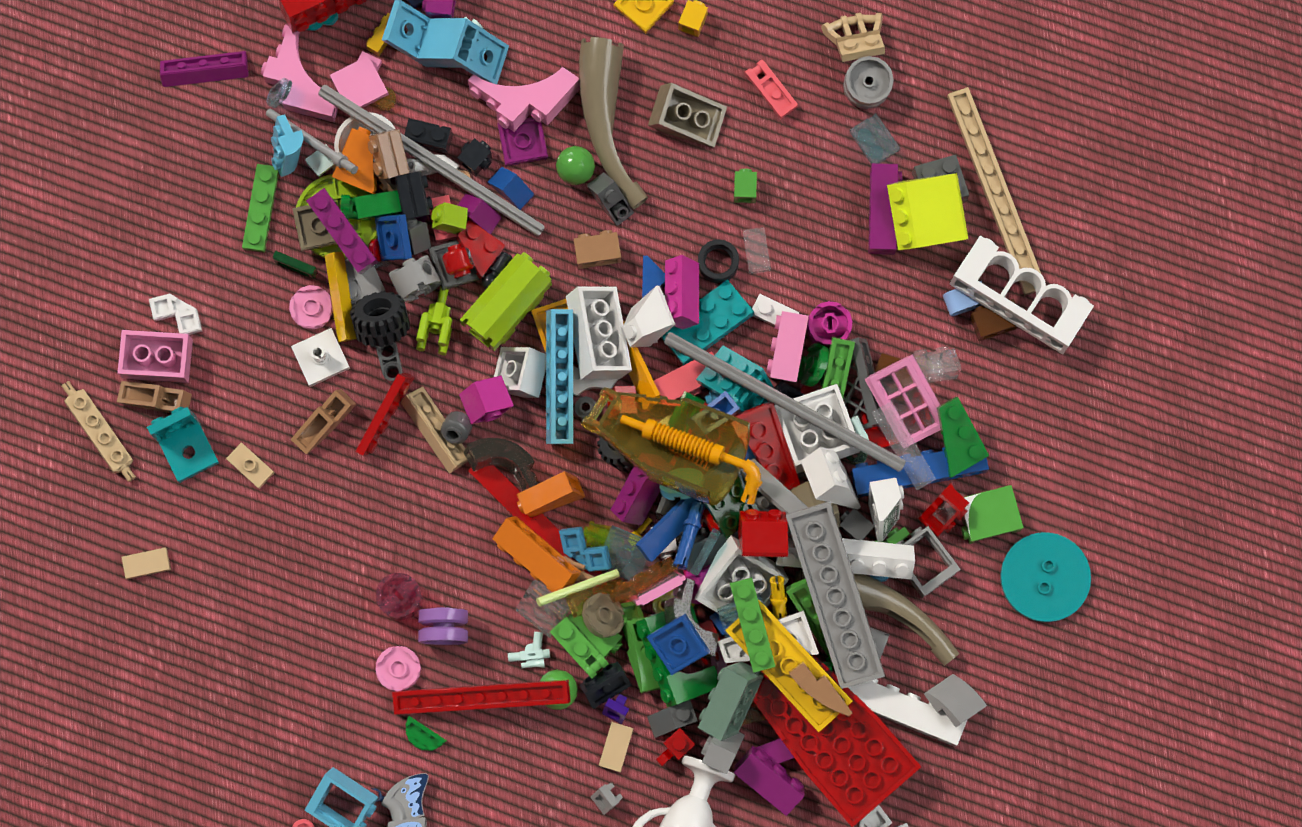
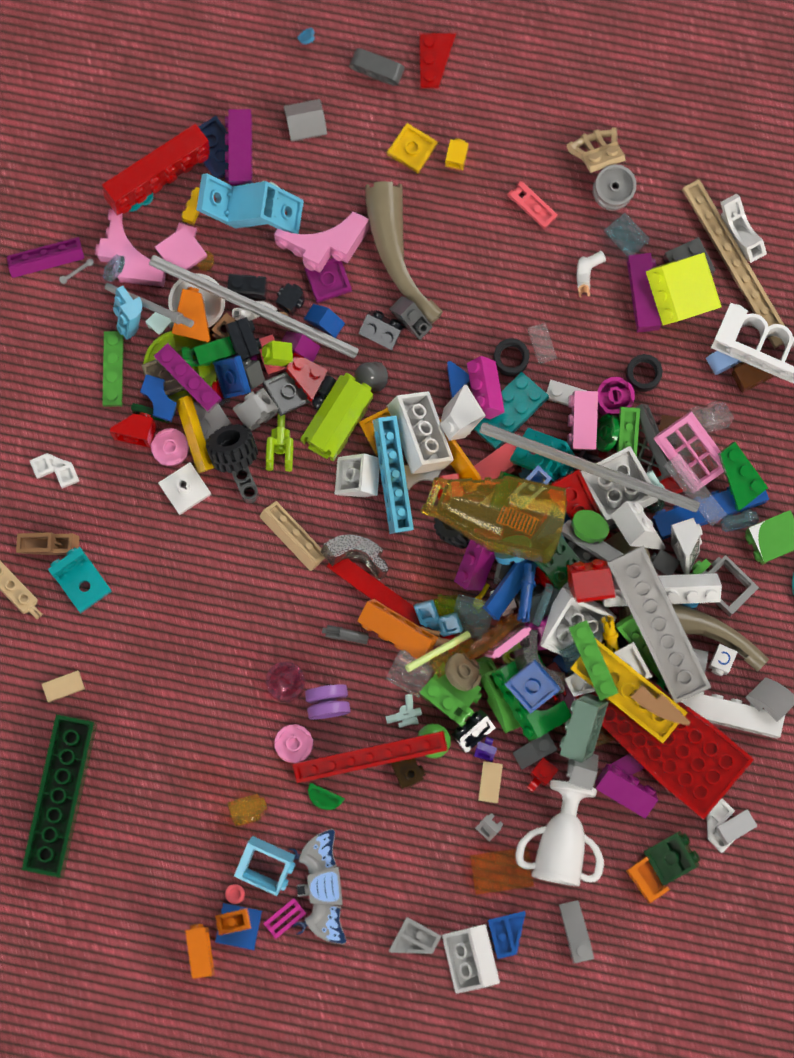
camera: 10 degrees left, 0 degrees up
bright pink brick [117,330,193,383] -> none
tan plate [226,442,274,489] -> none
medium nougat slope [290,389,357,455] -> none
red wing [355,373,415,456] -> none
medium nougat brick [368,129,410,179] -> none
dark grey head [441,411,473,444] -> none
red head [442,244,474,278] -> none
dark pink head [459,375,514,425] -> none
orange slope [517,471,585,517] -> none
bright green piece [556,146,595,185] -> none
medium nougat brick [574,230,621,269] -> none
dark grey plate [575,397,597,419] -> none
light orange piece [620,415,762,505] -> none
dark tan slope [648,83,727,148] -> none
bright green brick [734,169,757,203] -> none
red window [918,483,969,537] -> none
none -> dark green brick [21,714,97,878]
none -> light grey hinge [59,259,94,284]
none -> red slope [110,413,156,448]
none -> blue tile [140,374,177,422]
none -> clear yellow brick [227,793,268,827]
none -> dark grey piece [322,625,369,645]
none -> dark grey hair [354,361,388,392]
none -> bracket [358,310,405,350]
none -> dark brown brick [391,757,426,790]
none -> bright green tile [571,510,610,544]
none -> white arm [577,250,606,298]
none -> black tyre [626,354,663,392]
none -> white brick [708,644,737,676]
none -> white arch [720,194,767,263]
none -> clear light blue plate [720,510,759,532]

